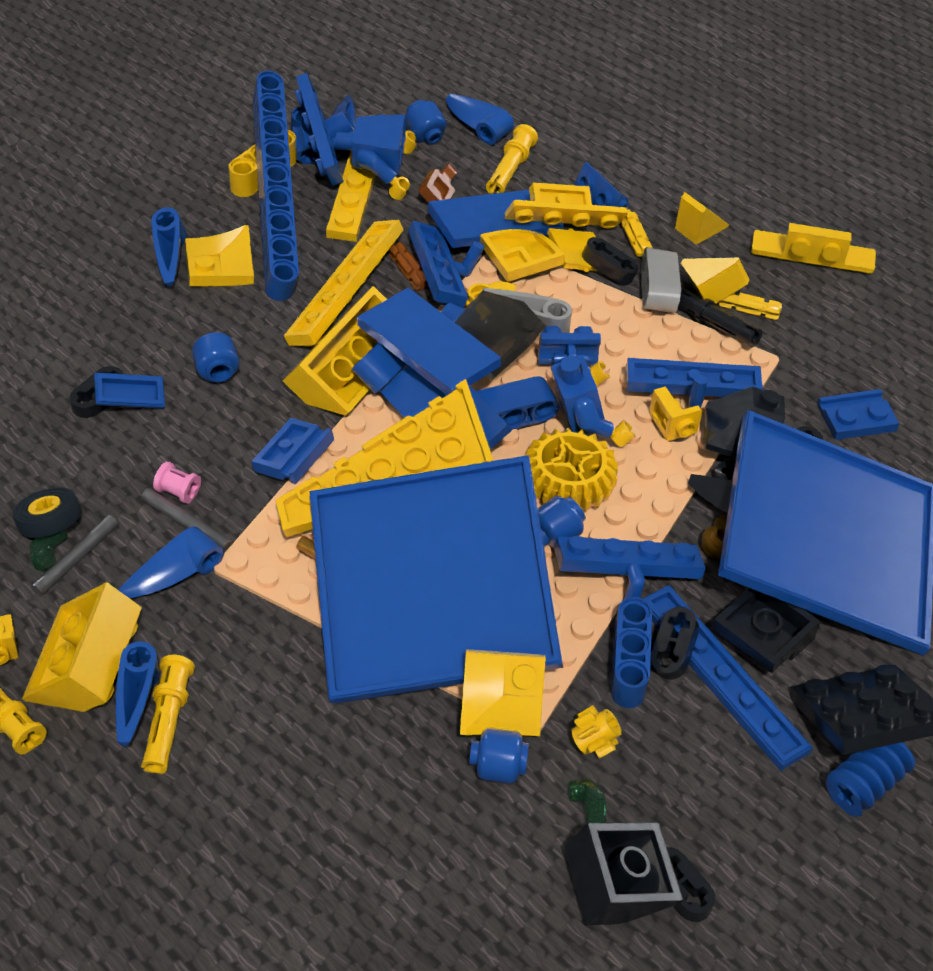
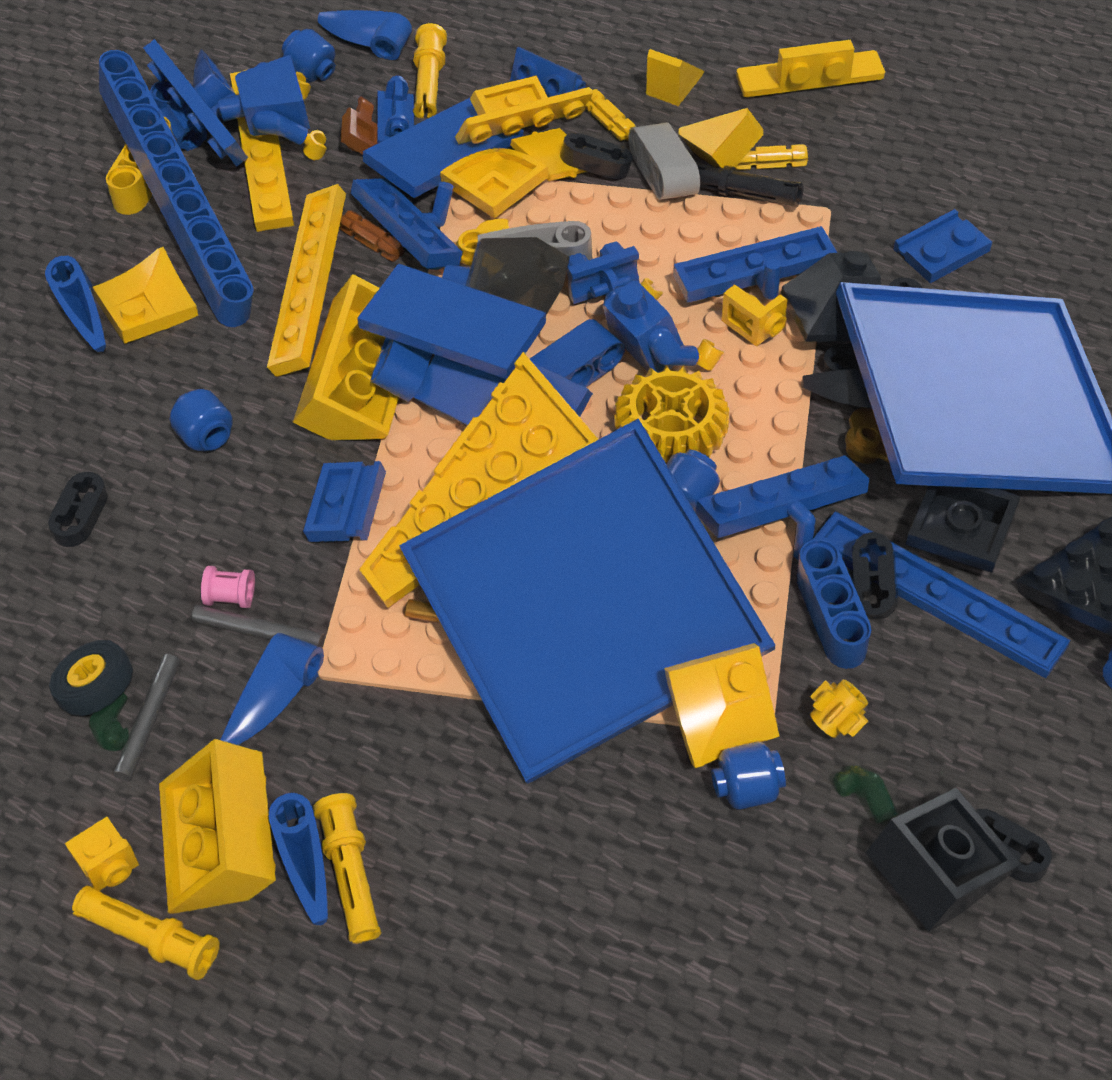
camera: 15 degrees left, 5 degrees up
blue tile [94,373,165,408] -> none
none -> blue hinge [377,76,414,143]

